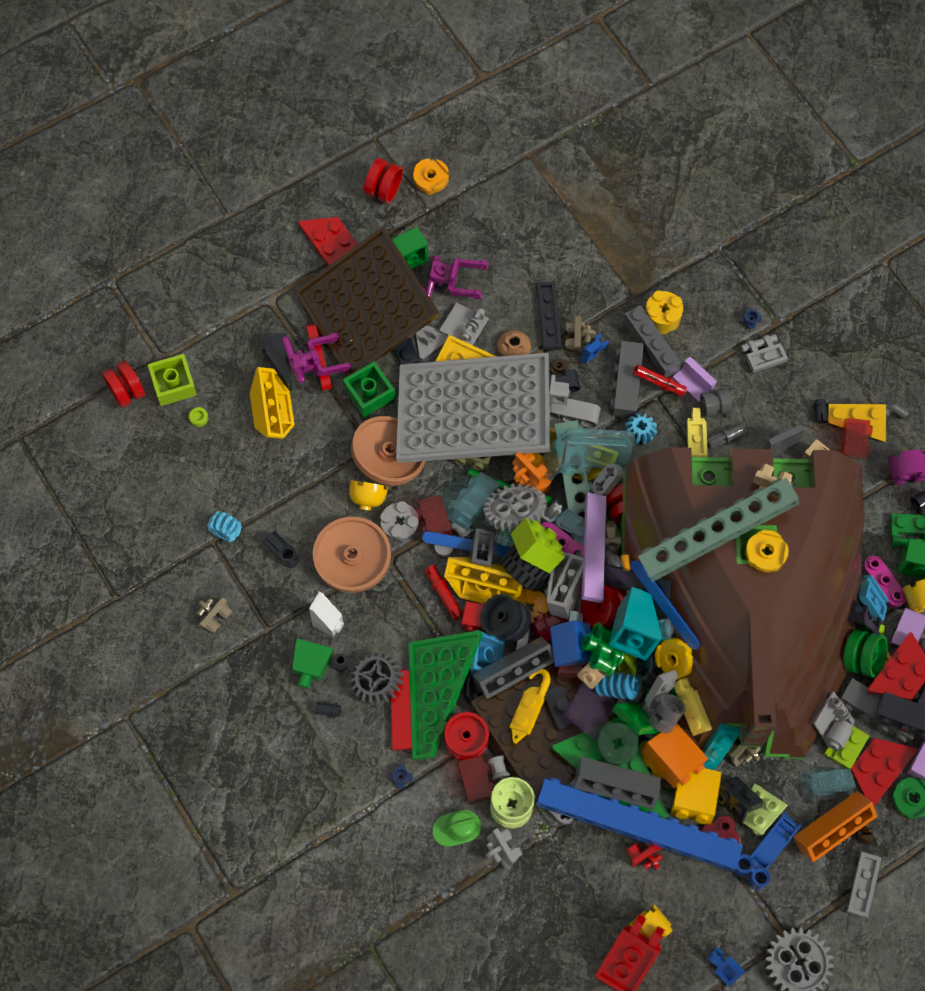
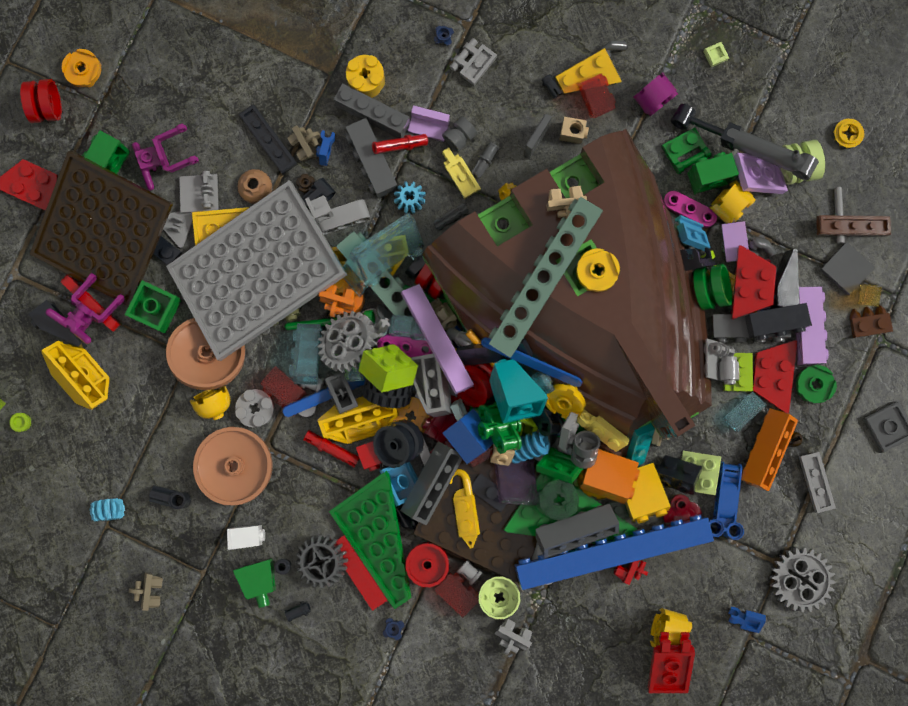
camera: 30 degrees left, 15 degrees up
bright green piece [432,810,481,847] -> none
light grey beam [592,464,623,496] -> none

